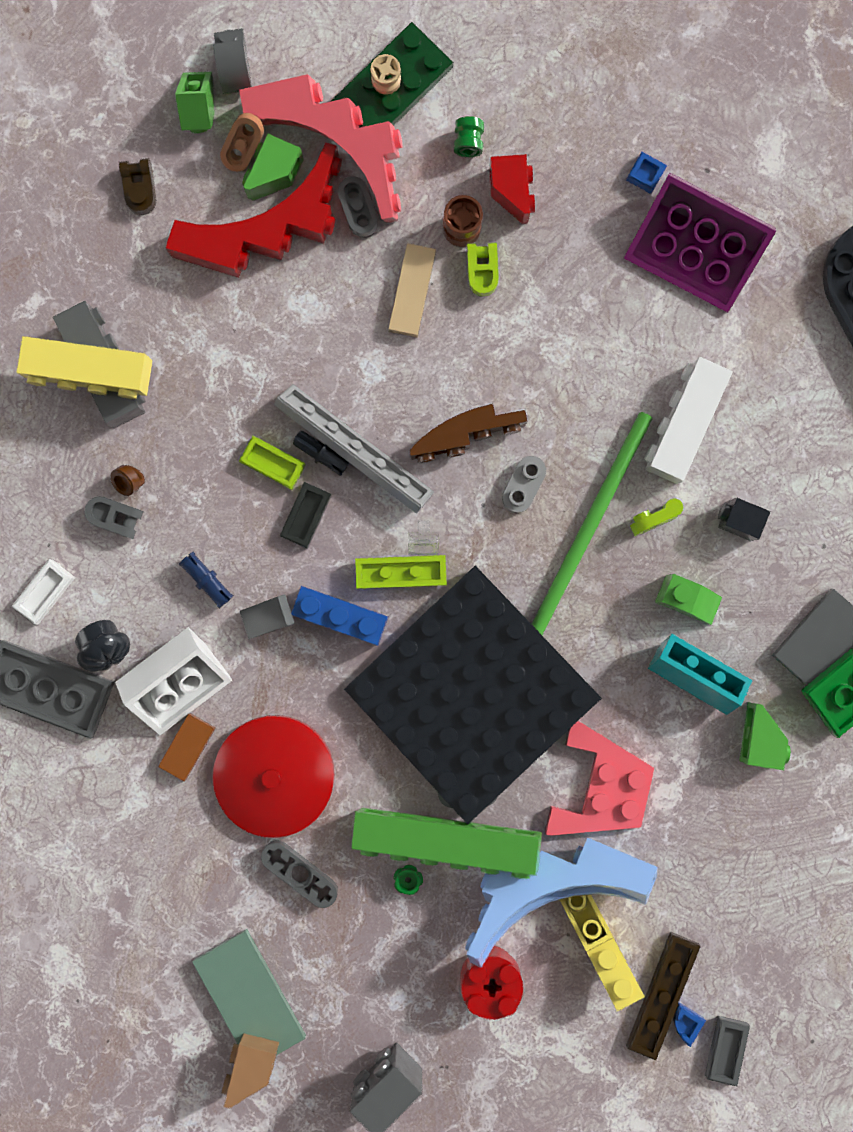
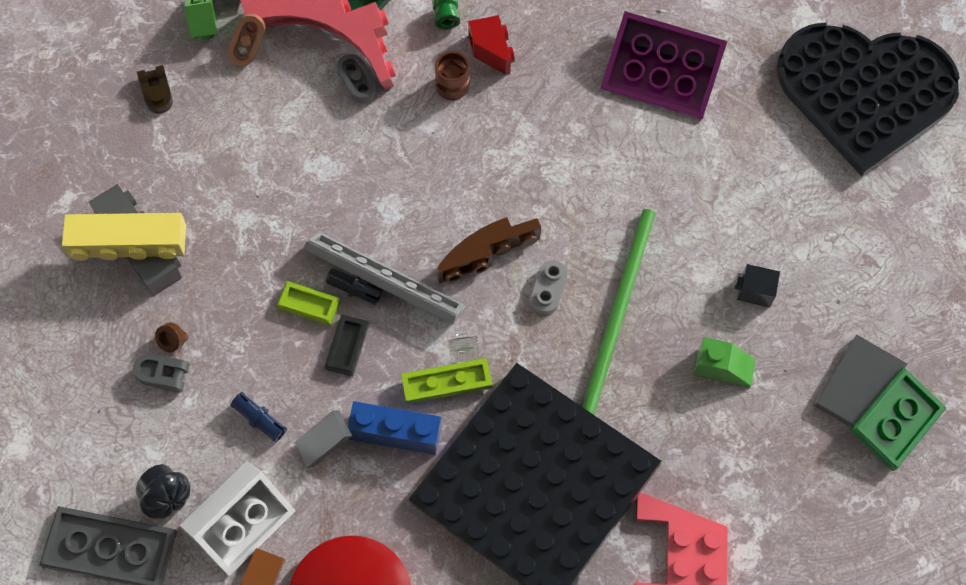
camera: 10 degrees left, 20 degrees down
white tile [11,559,75,625] -> none
red arch [165,142,342,278] -> none
bright green slope [242,134,304,201] -> none
tan tile [389,243,436,338] -> none
lime plate [467,242,499,297] -> none
blue tile [626,152,667,194] -> none
lime plate [630,498,683,536] -> none
white brick [644,357,733,484] -> none
teal brick [648,634,753,715] -> none
bright green slope [739,702,791,771] -> none

